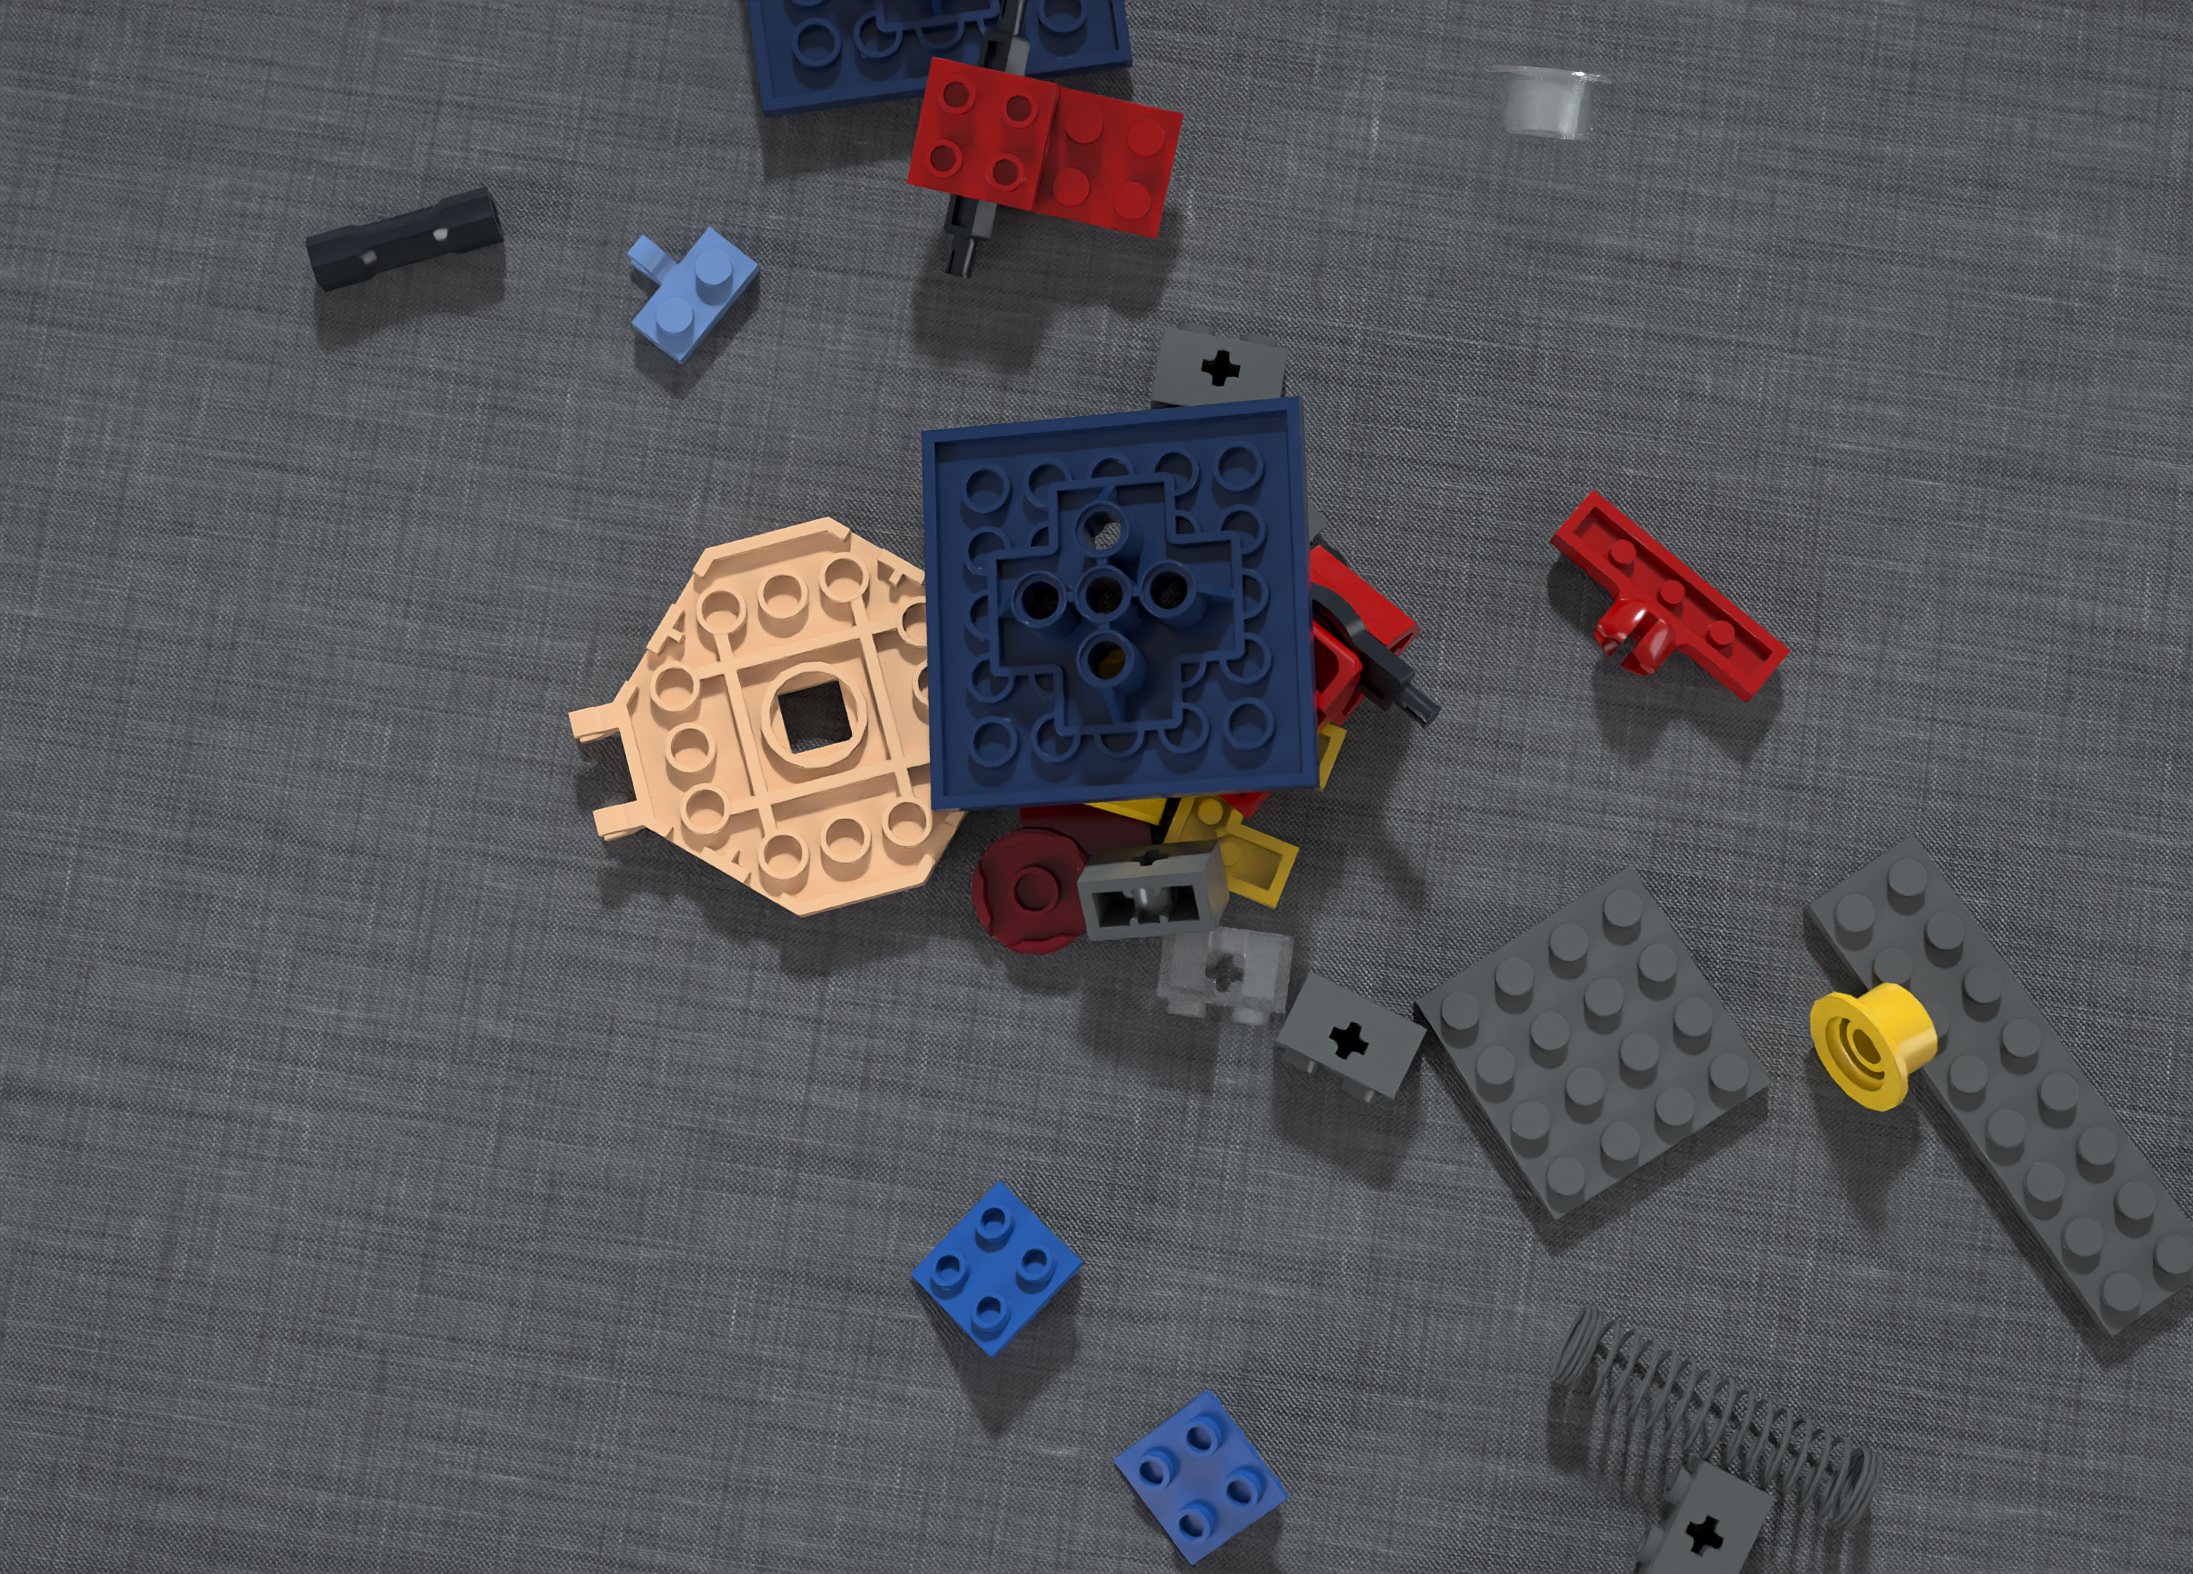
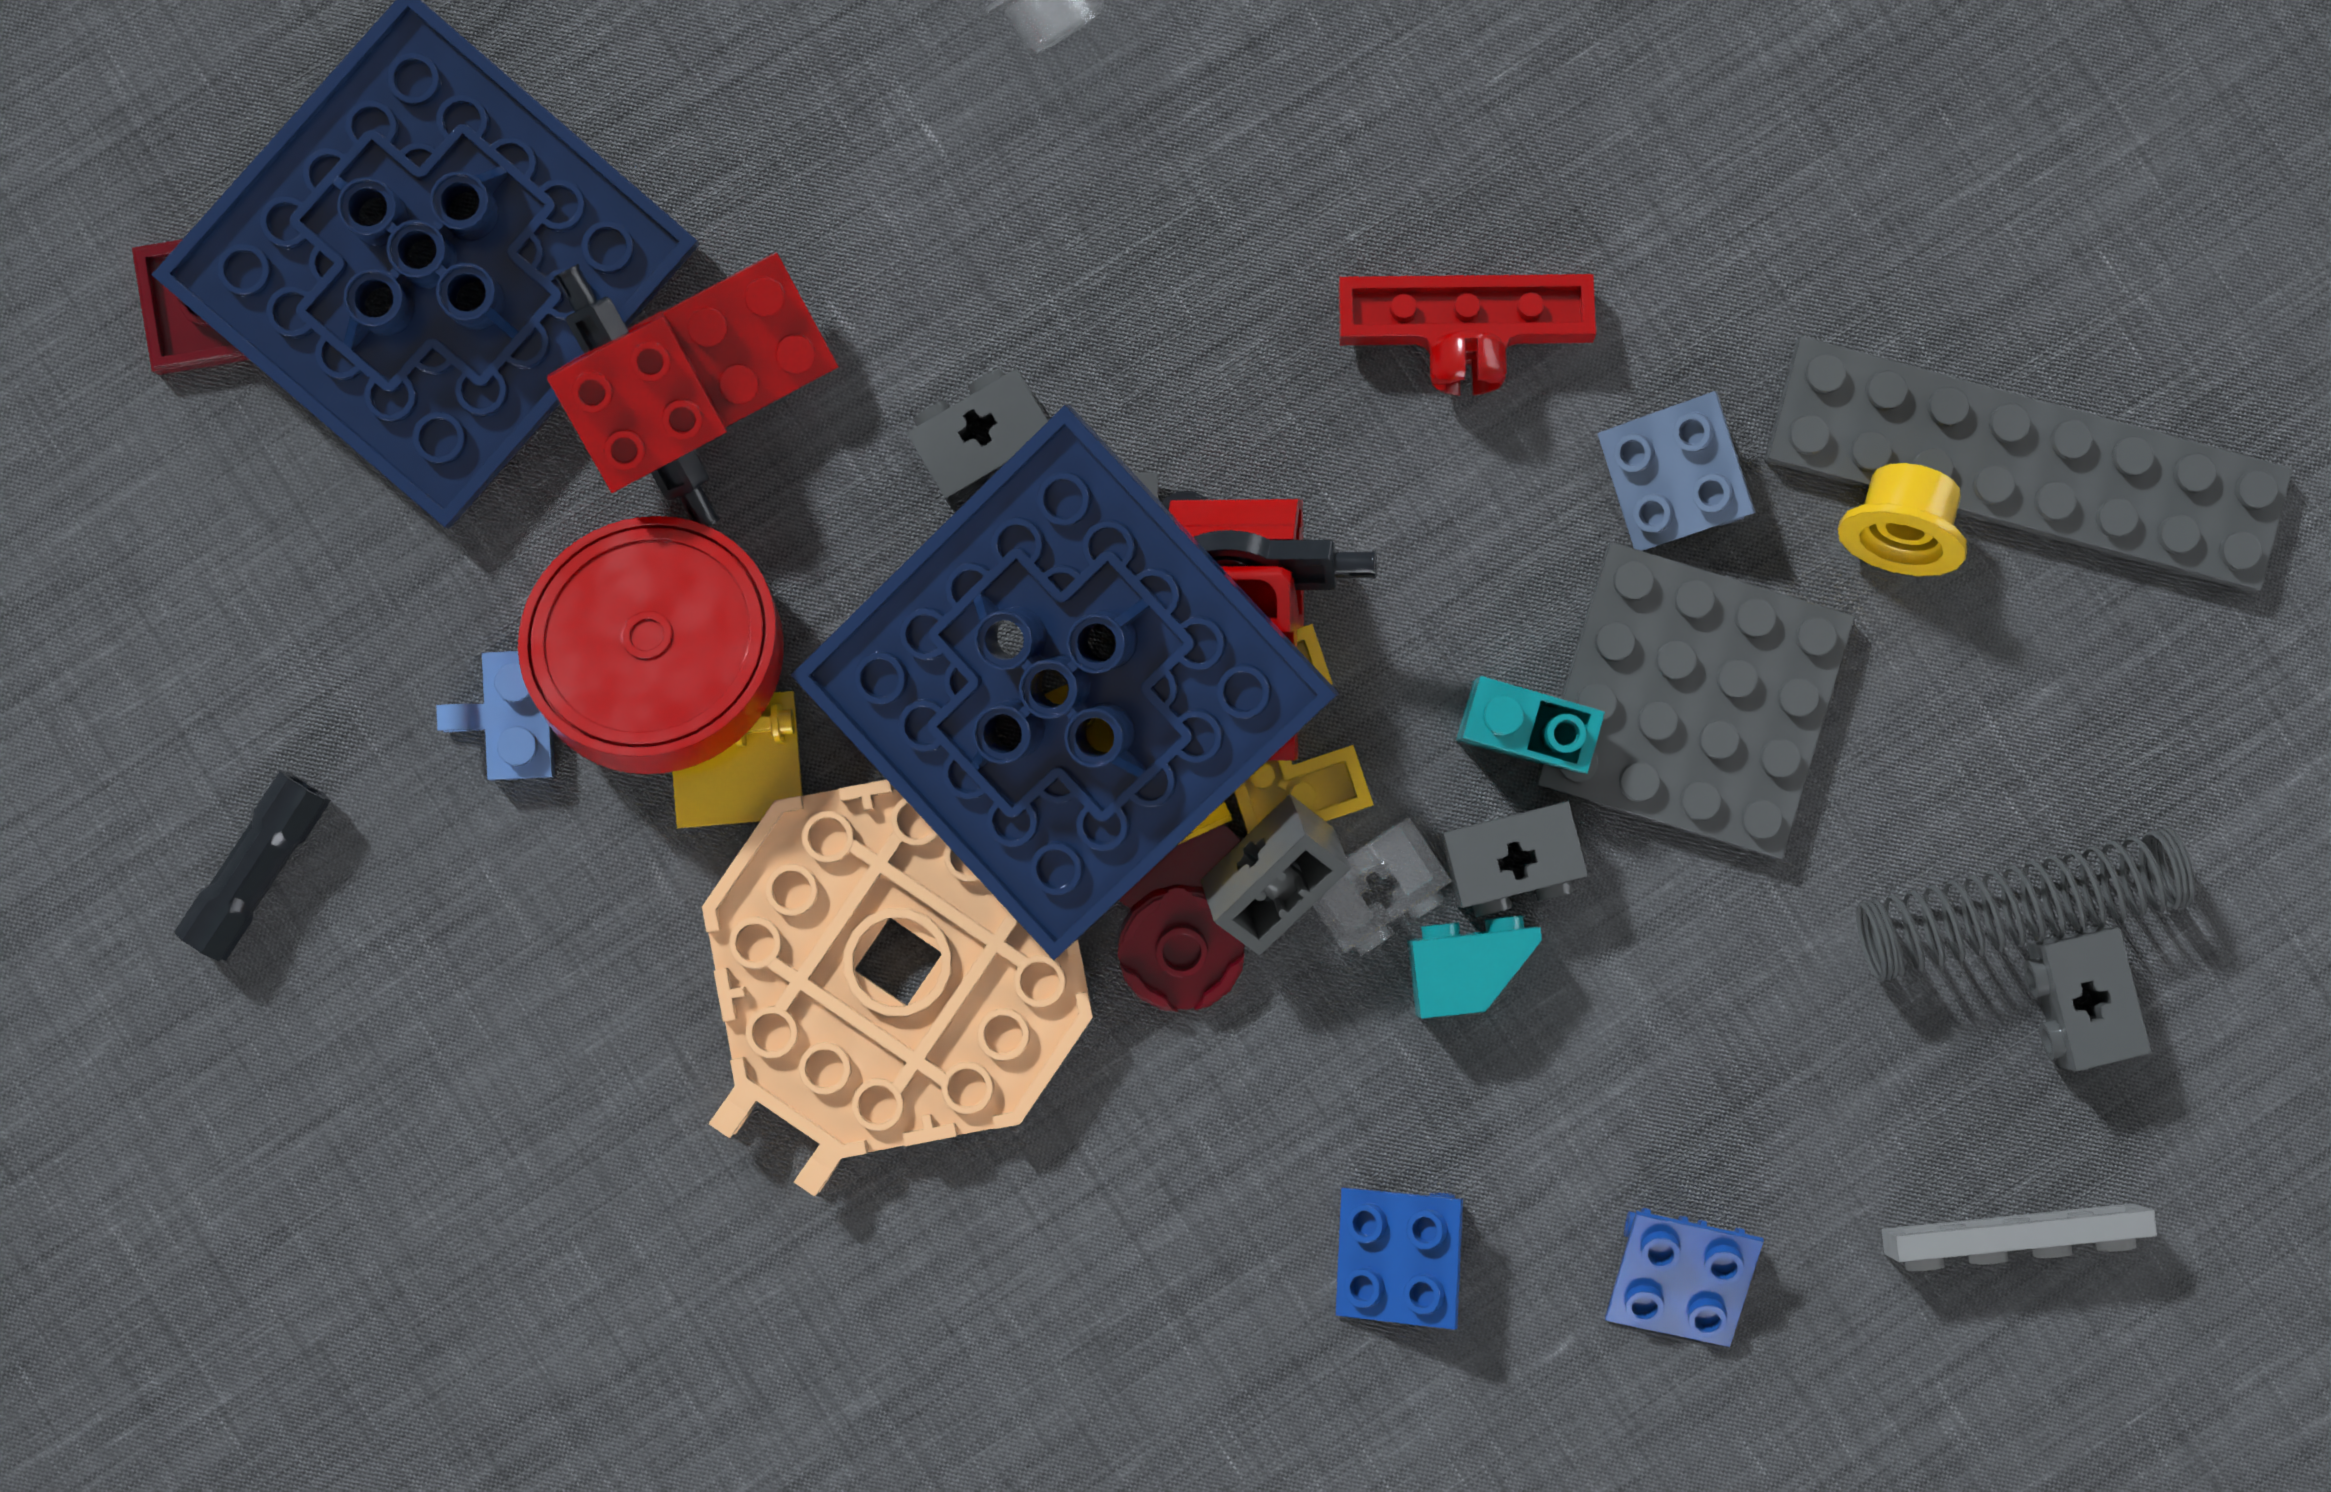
camera: 45 degrees left, 5 degrees up
none -> red brick [518,516,784,774]
none -> yellow hinge [672,691,803,828]
none -> teal slope [1407,915,1542,1019]
none -> teal slope [1456,676,1605,774]
none -> sand blue hinge [1597,391,1756,551]

